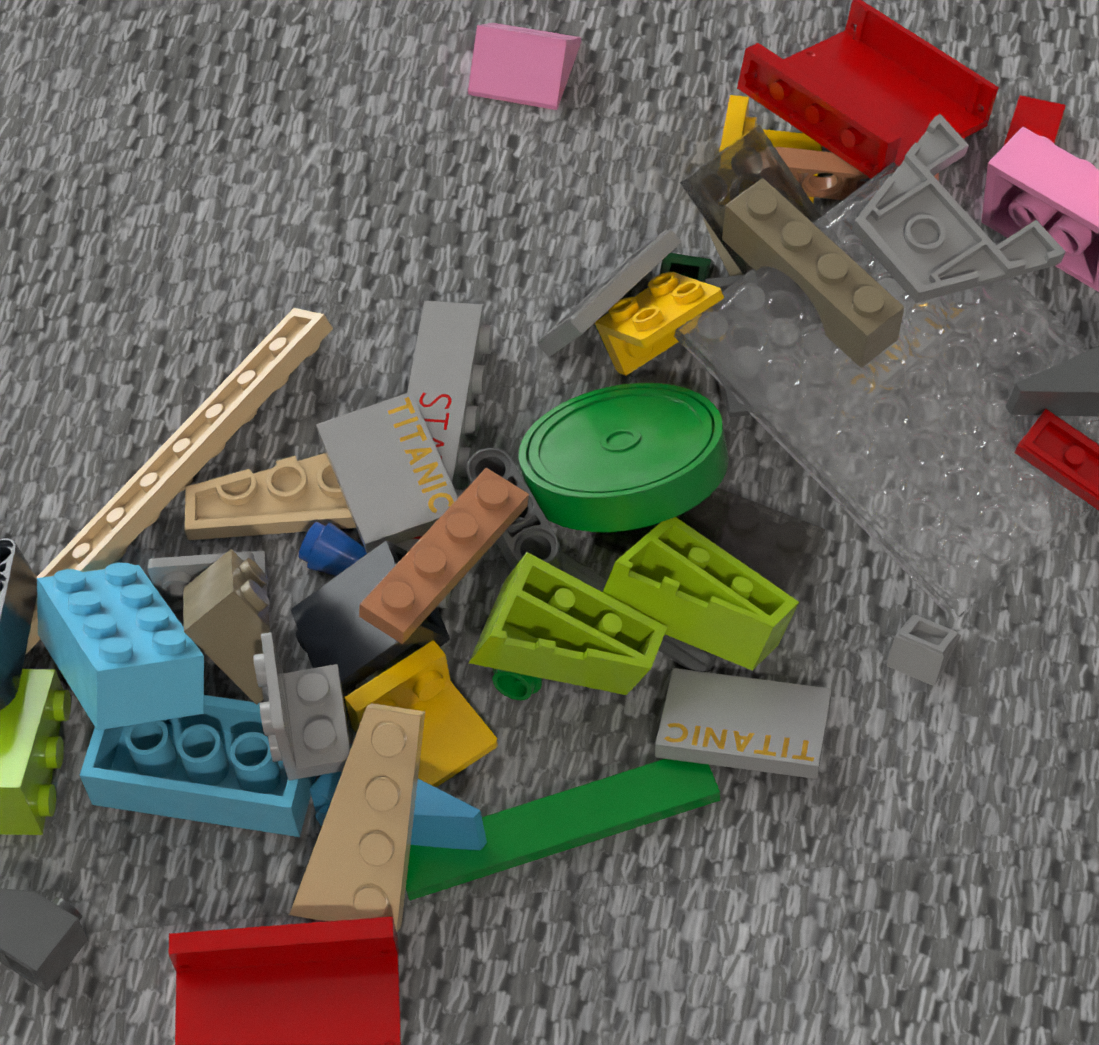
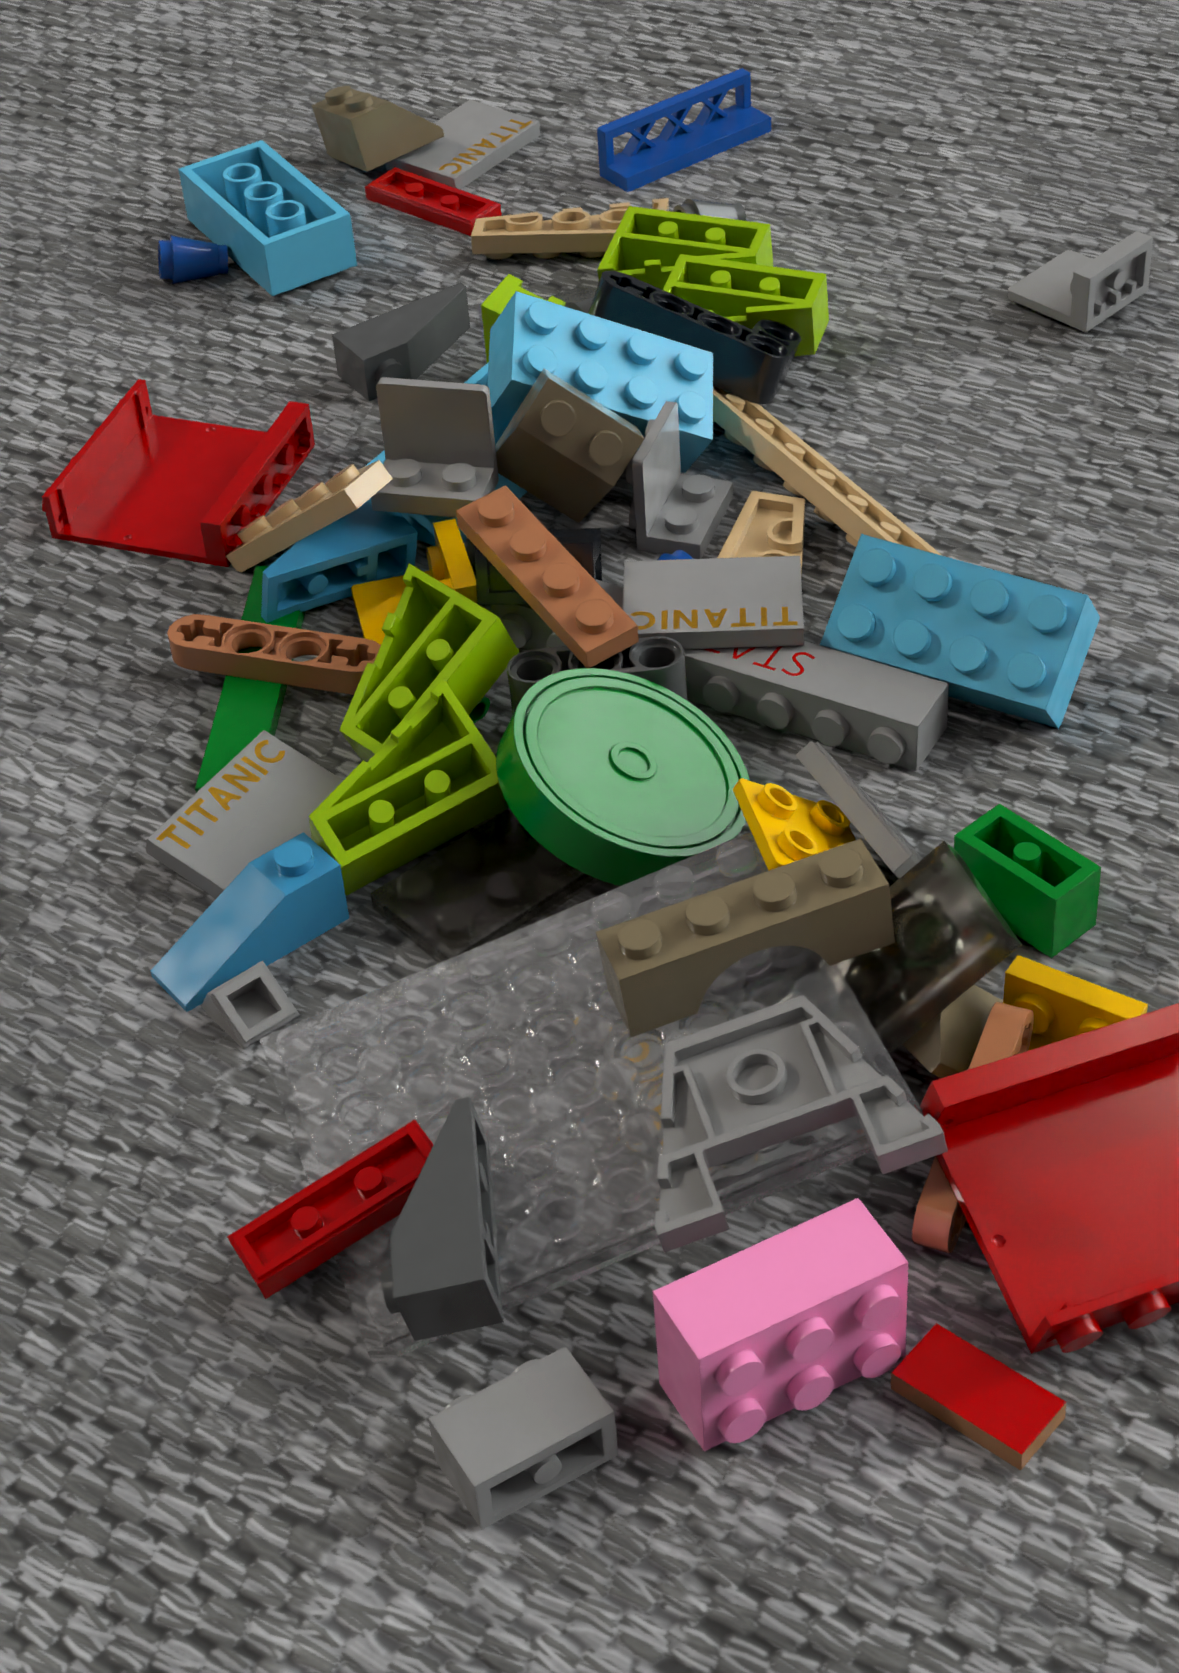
camera: 110 degrees right, 15 degrees down
none -> dark azure slope [150,832,349,1012]
none -> nougat beam [167,614,381,695]
none -> medium azure brick [820,534,1100,729]
none -> green brick [952,804,1101,958]

